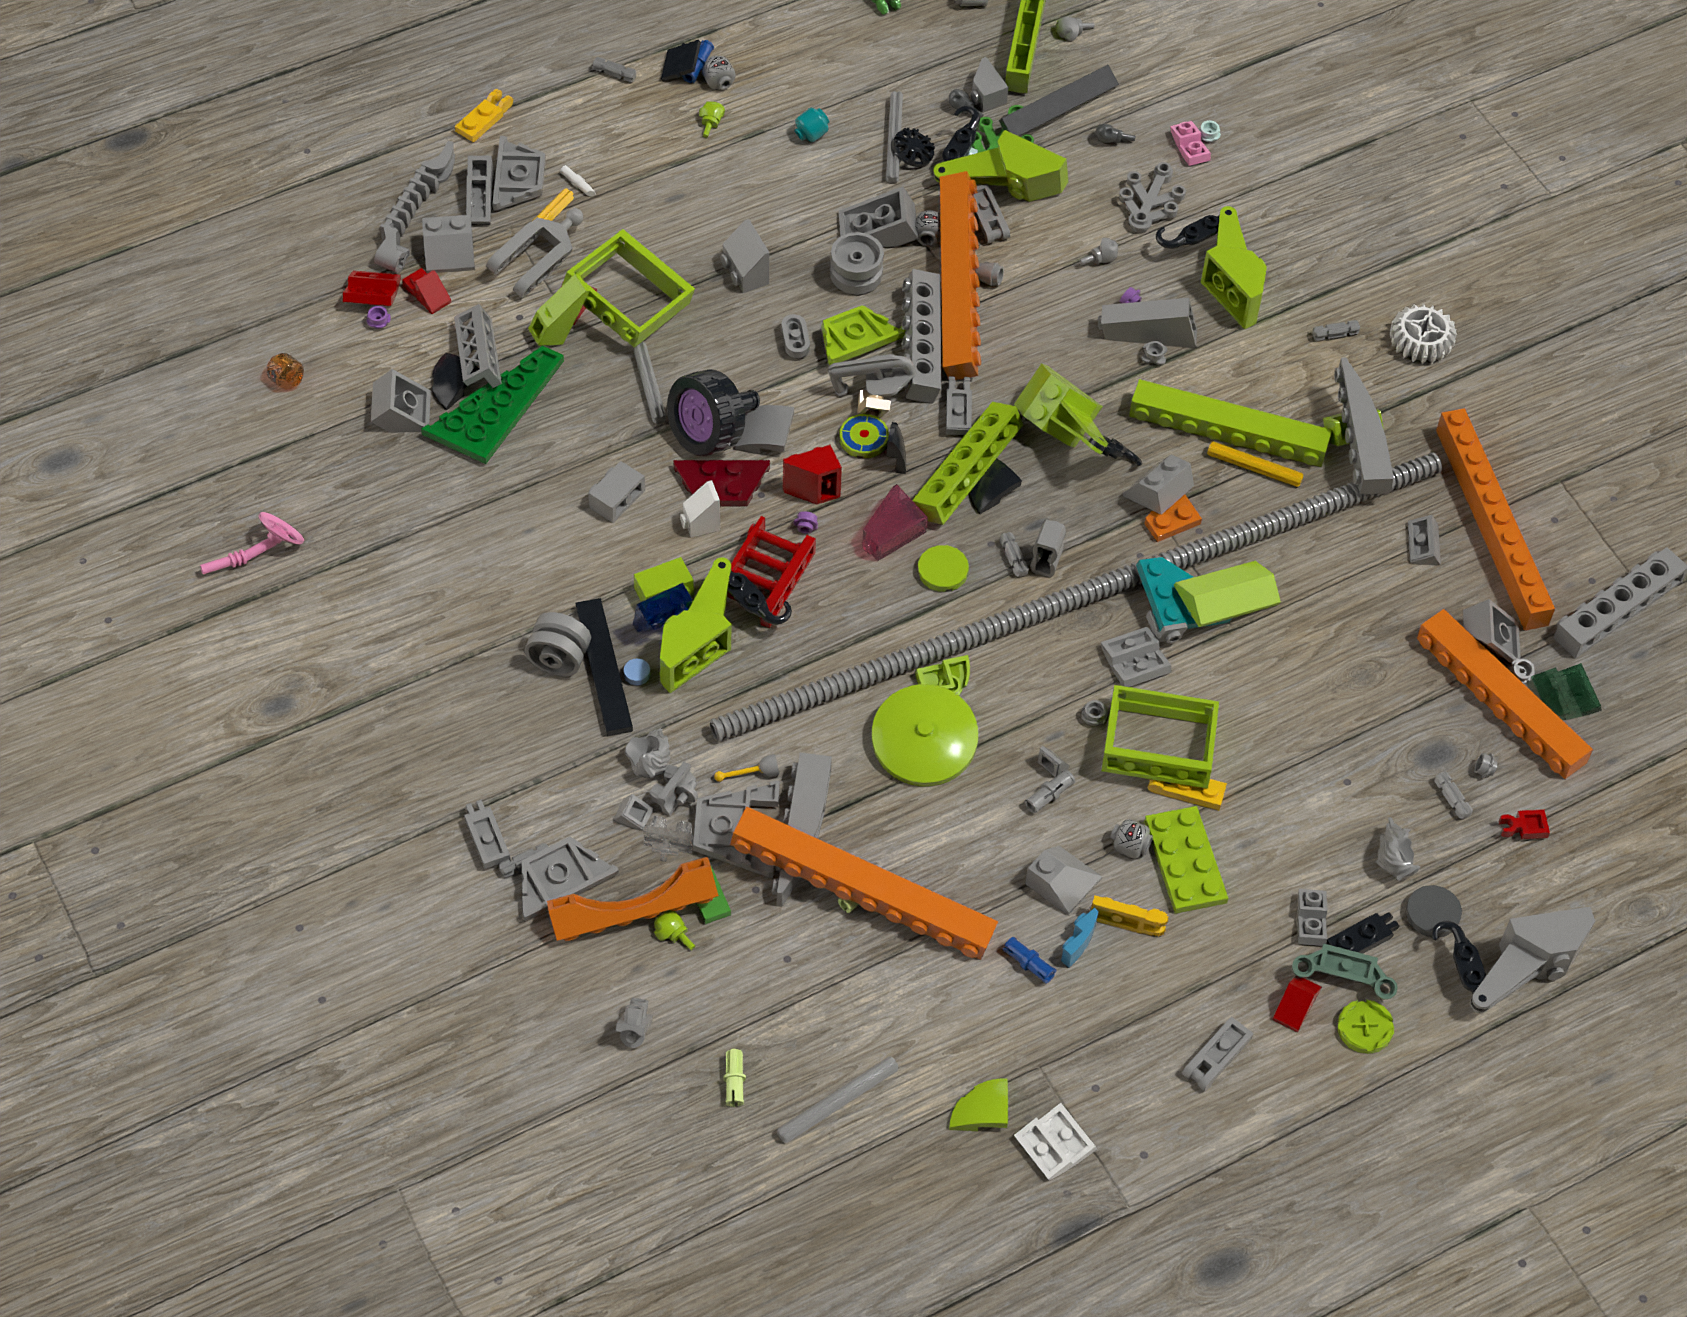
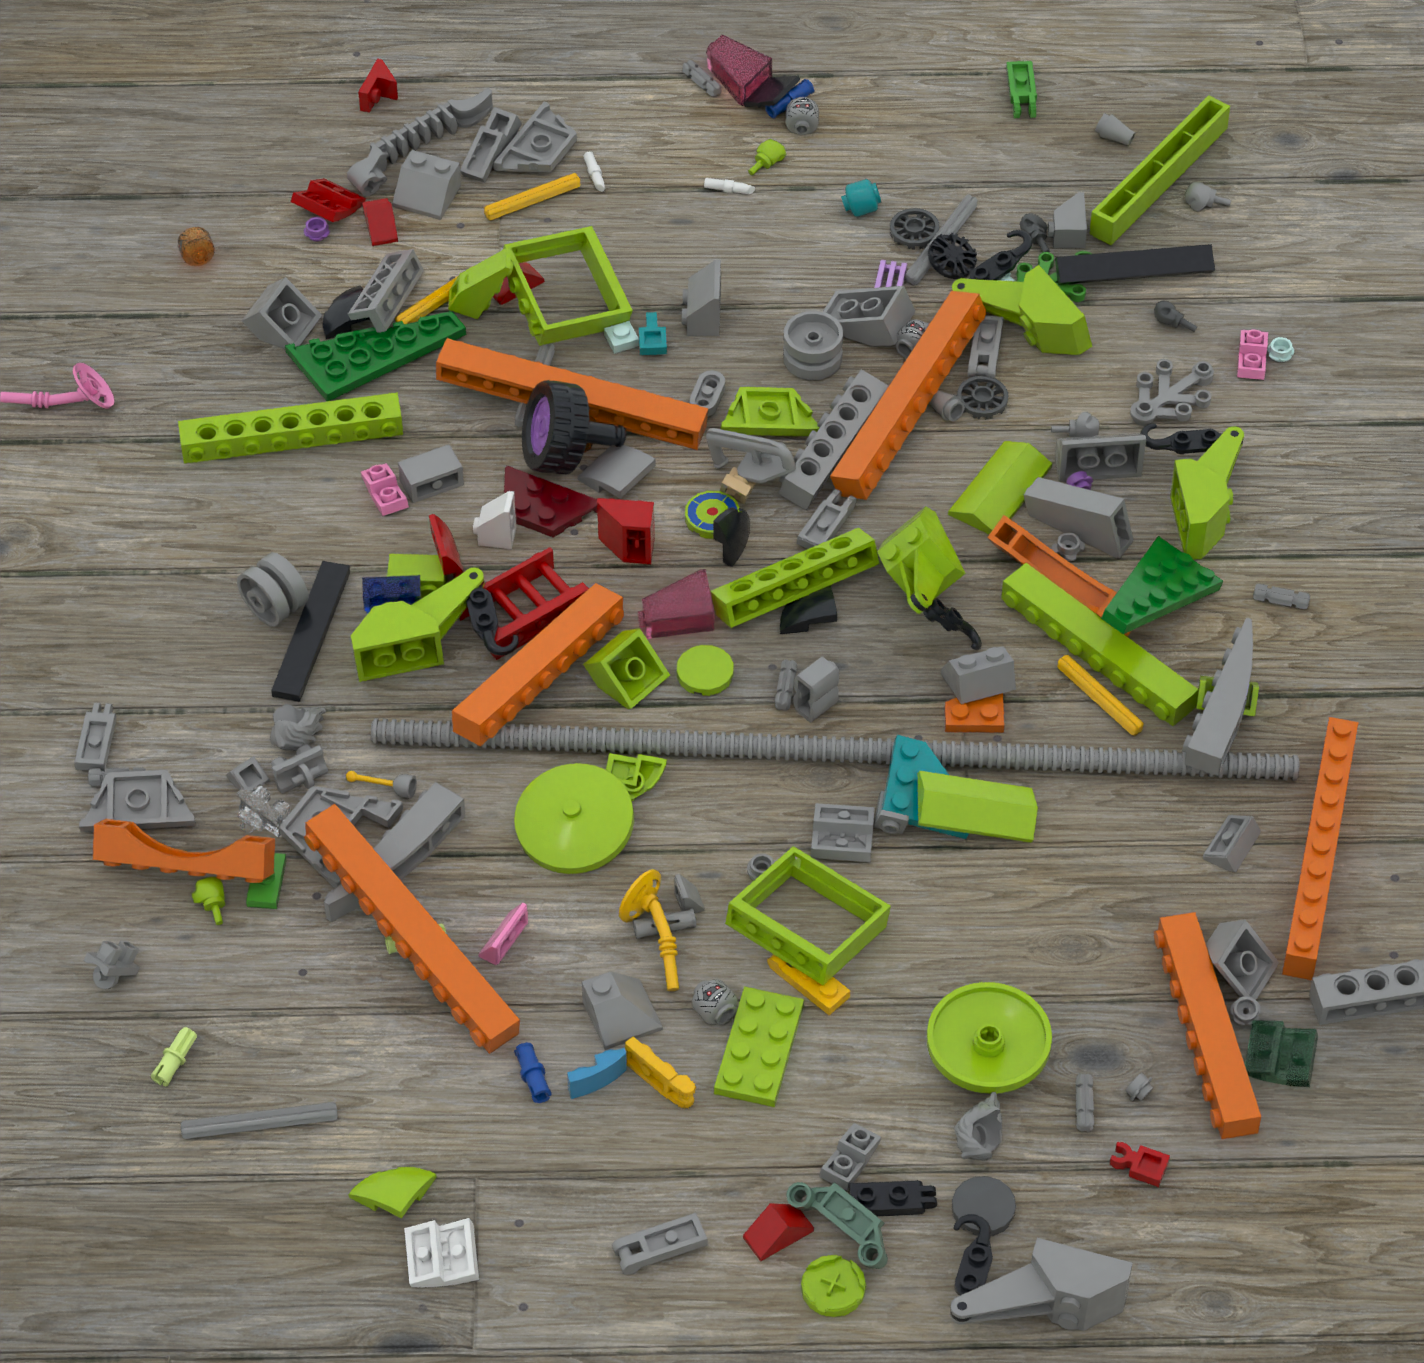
camera: 30 degrees right, 5 degrees down
yellow hinge [455,89,514,142] -> none
light grey piece [486,208,584,298] -> none
light blue tile [624,658,650,686] -> none
medium lavender plate [793,511,818,534] -> none
white gear [1390,303,1457,364] -> none
none -> lime brick [178,392,403,464]
none -> red slope [358,58,398,113]
none -> bright pink slope [361,463,409,516]
none -> yellow axle [395,266,473,324]
none -> red slope [429,514,464,579]
none -> orange brick [436,338,708,450]
none -> orange brick [452,583,624,747]
none -> bright pink slope [479,903,528,965]
none -> lime slope [583,628,670,709]
none -> light aqua plate [604,321,639,354]
none -> yellow dish [619,869,679,992]
none -> teal plate [639,312,667,355]
none -> white piece [704,178,755,194]
none -> clear pink slope [706,34,772,106]
none -> lavender tile [874,260,907,288]
none -> dark grey wheel [890,208,939,249]
none -> lime dish [927,982,1052,1094]
none -> lime slope [948,441,1052,534]
none -> dark grey wheel [957,376,1008,420]
none -> orange arch [987,515,1131,637]
none -> light grey slope [1055,433,1146,482]
none -> green wing [1101,536,1223,634]

